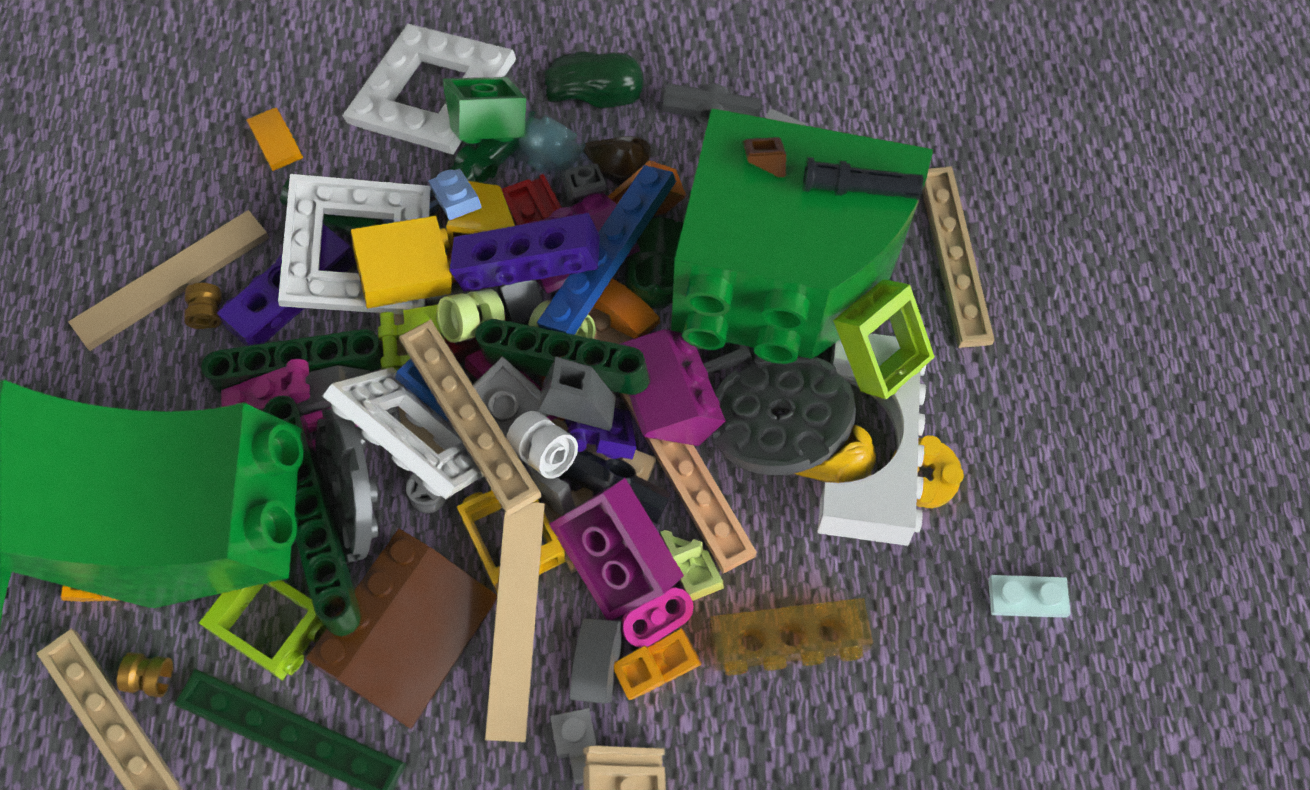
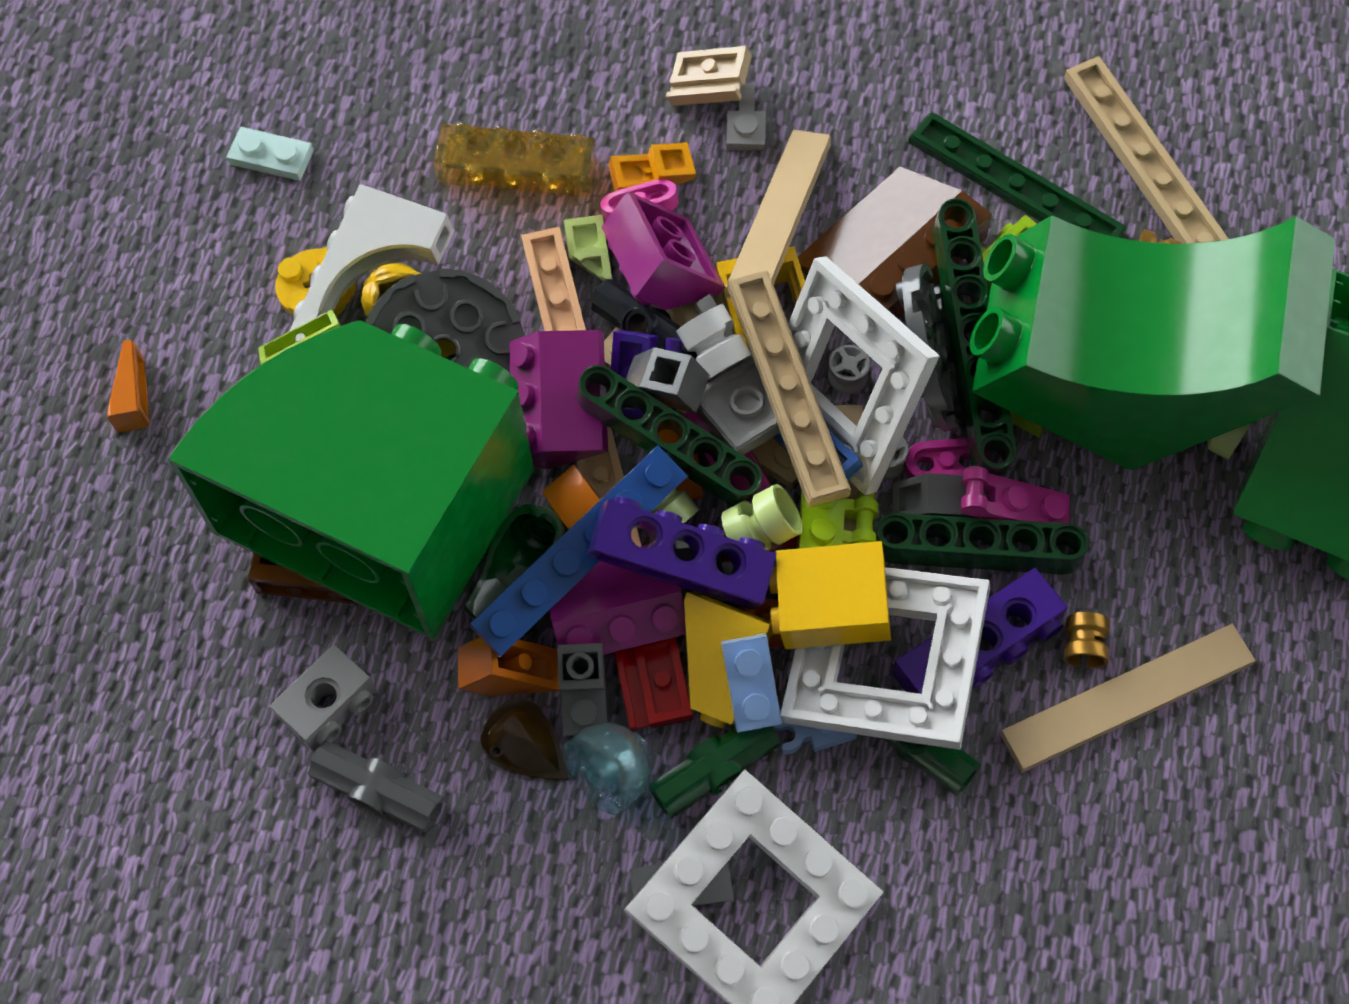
camera: 160 degrees left, 0 degrees up
light orange slope [246,107,303,171] -> none
green slope [443,77,526,143] -> none
dark green hair [544,50,644,108] -> none
dark grey slope [570,618,622,704] -> none
reddish brown slope [743,137,786,177] -> none
black pin [803,157,924,200] -> none
tan tile [922,167,995,348] -> none
none -> orange slope [107,340,150,433]

